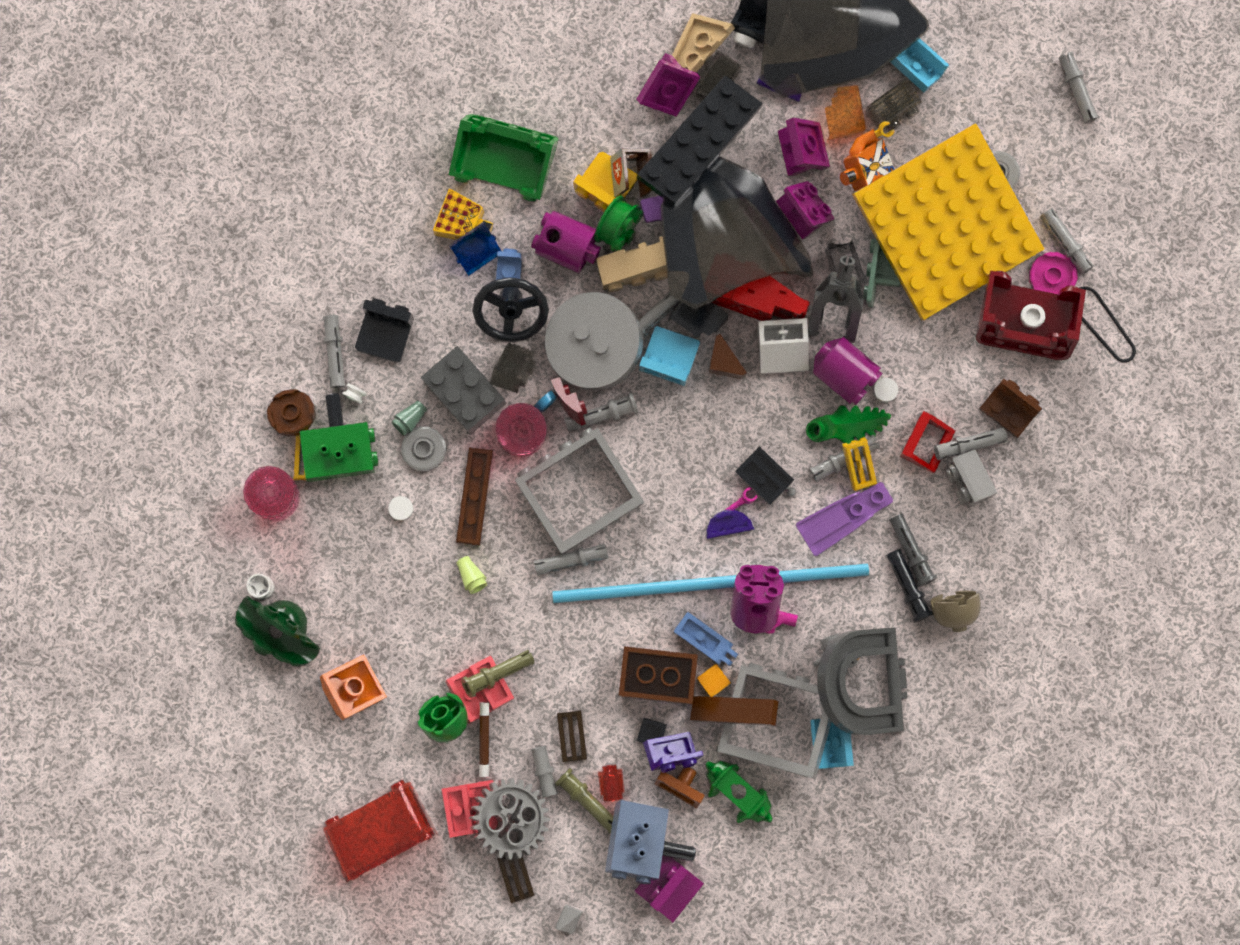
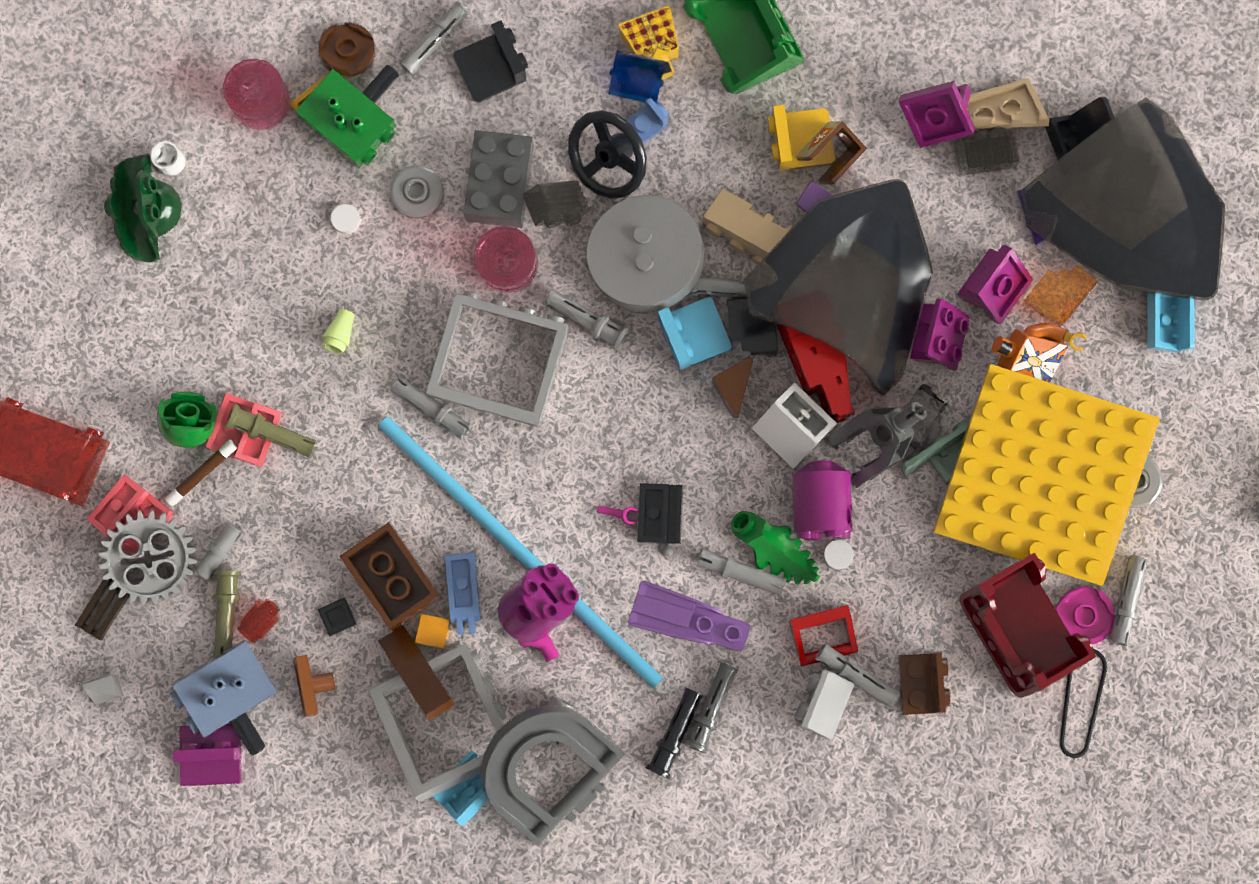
camera: 45 degrees right, 0 degrees up
orange slope [320,654,387,720] -> none
white bush [342,383,367,404] -> none
sand green cone [391,400,427,436] -> none
reddish brown tile [456,447,493,546] -> none
magenta cylinder [531,210,601,274] -> none
dark azure tile [534,390,557,413] -> none
slope [551,377,588,426] -> none
dark brown tile [557,710,587,762] -> none
green wheel [594,195,644,252] -> none
black plate [636,76,763,207] -> none
bracket [643,732,704,773] -> none
green piece [705,761,773,823] -> none
dark purple tile [706,509,755,539] -> none
white tile [732,32,756,49] -> none
yellow tile [842,437,877,491] -> none
clear smoke brick [865,80,922,133] -> none
dark tan cylinder [930,590,981,632] -> none
white tile [1020,304,1045,329] -> none

